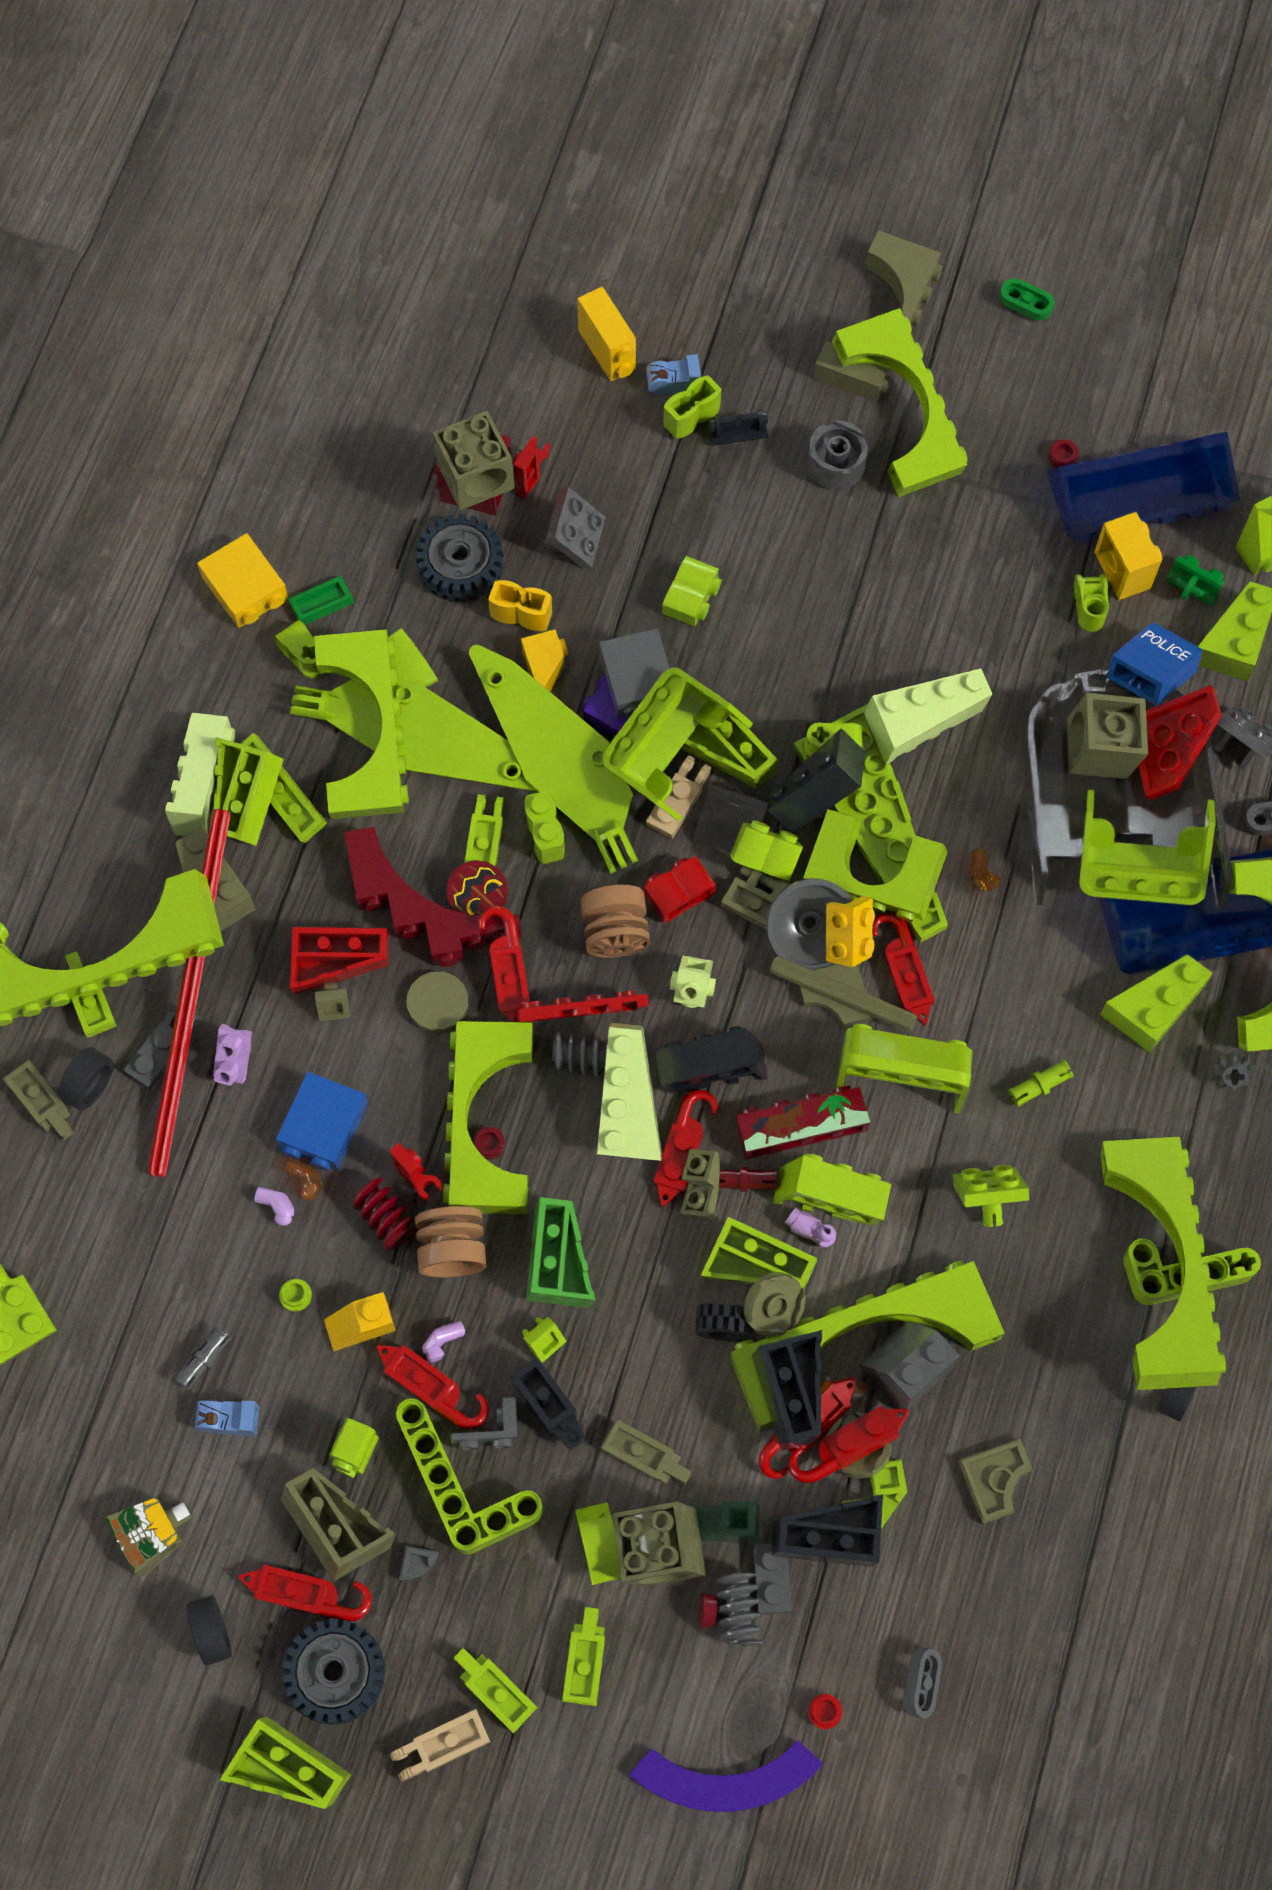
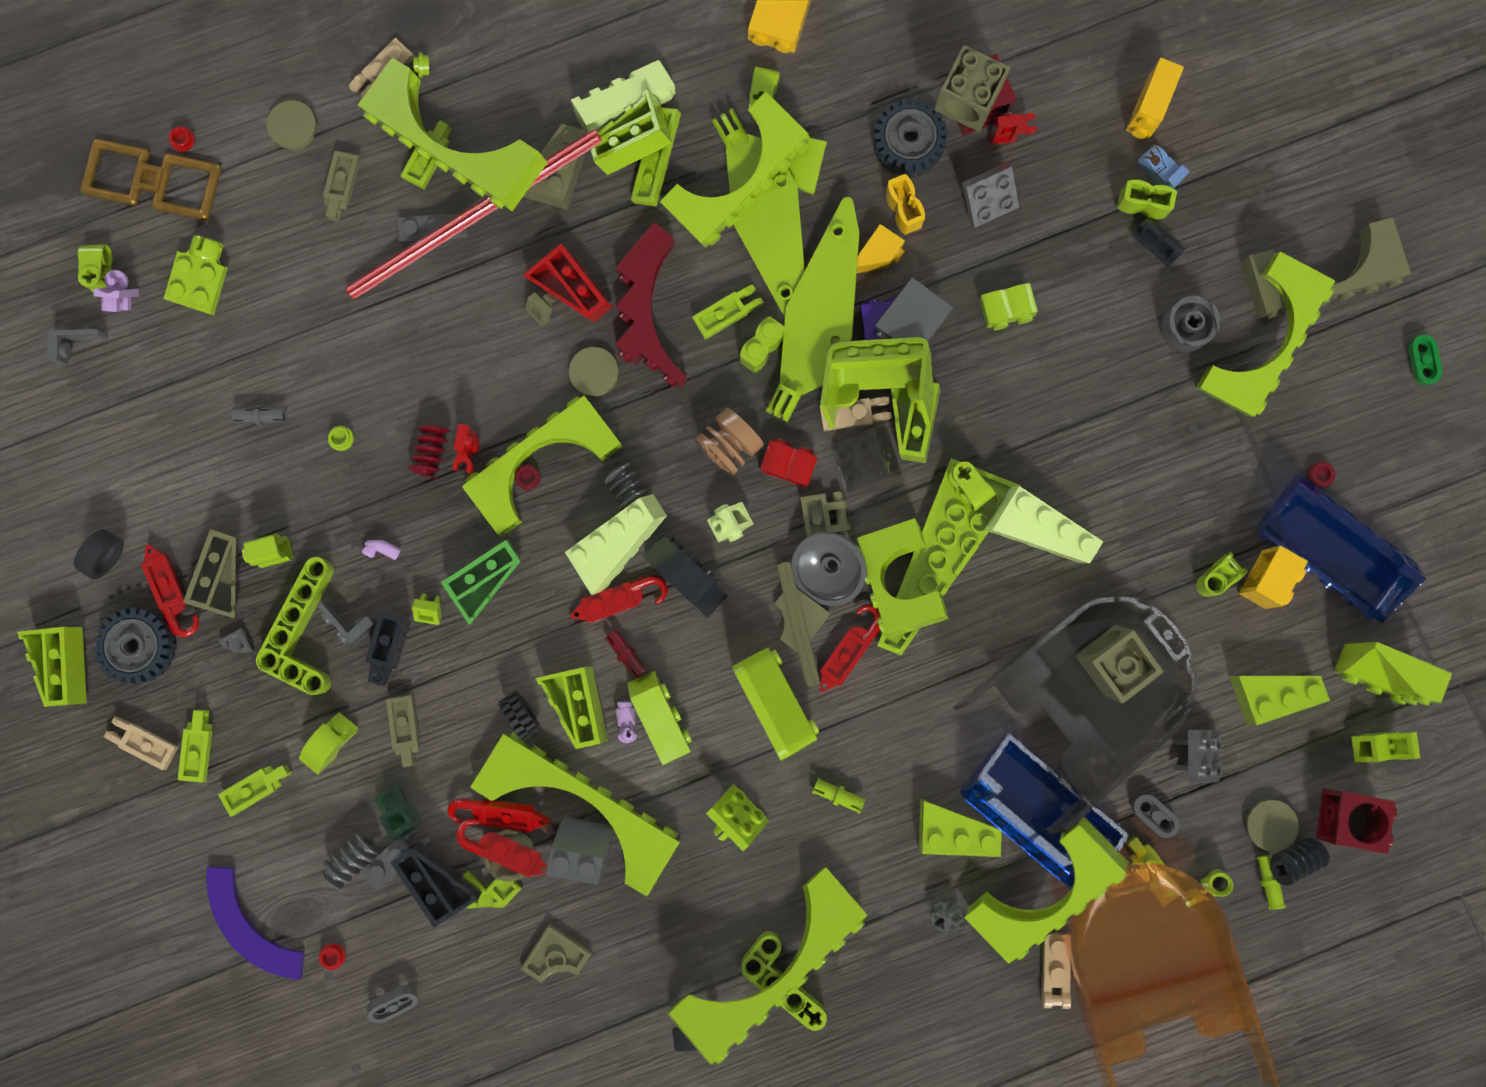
camera: 55 degrees right, 15 degrees up
black tyre [58,1047,114,1110] -> none
torso [105,1498,193,1578] -> none
medium blue leg [194,1401,260,1437] -> none
lavender hips [213,1024,252,1086] -> none
lavender arm [255,1187,295,1226] -> none
blue brick [276,1071,368,1171] -> none
clear orange arm [285,1158,322,1200] -> none
green tile [288,575,354,625] -> none
yellow slope [324,1292,396,1351] -> none
red plate [377,1345,489,1429] -> none
medium nougat wheel [415,1206,486,1278] -> none
tile [447,860,508,917] -> none
red plate [479,906,530,1022] -> none
red wing [515,991,649,1022] -> none
olive brick [613,1501,706,1587] -> none
olive slope [680,1149,720,1221] -> none
dark red tile [699,1593,717,1629] -> none
lime brick [730,820,803,881] -> none
brick [736,1086,870,1160] -> none
olive tile [744,1272,806,1338] -> none
black wedge [752,1330,822,1451] -> none
black wedge [768,728,865,834] -> none
yellow bracket [826,896,875,967] -> none
clear orange arm [969,849,1000,891] -> none
lime windscreen [1079,790,1215,905] -> none
blue brick [1107,622,1203,706] -> none
red plate [1138,685,1222,800] -> none
green hips [1165,554,1225,606] -> none

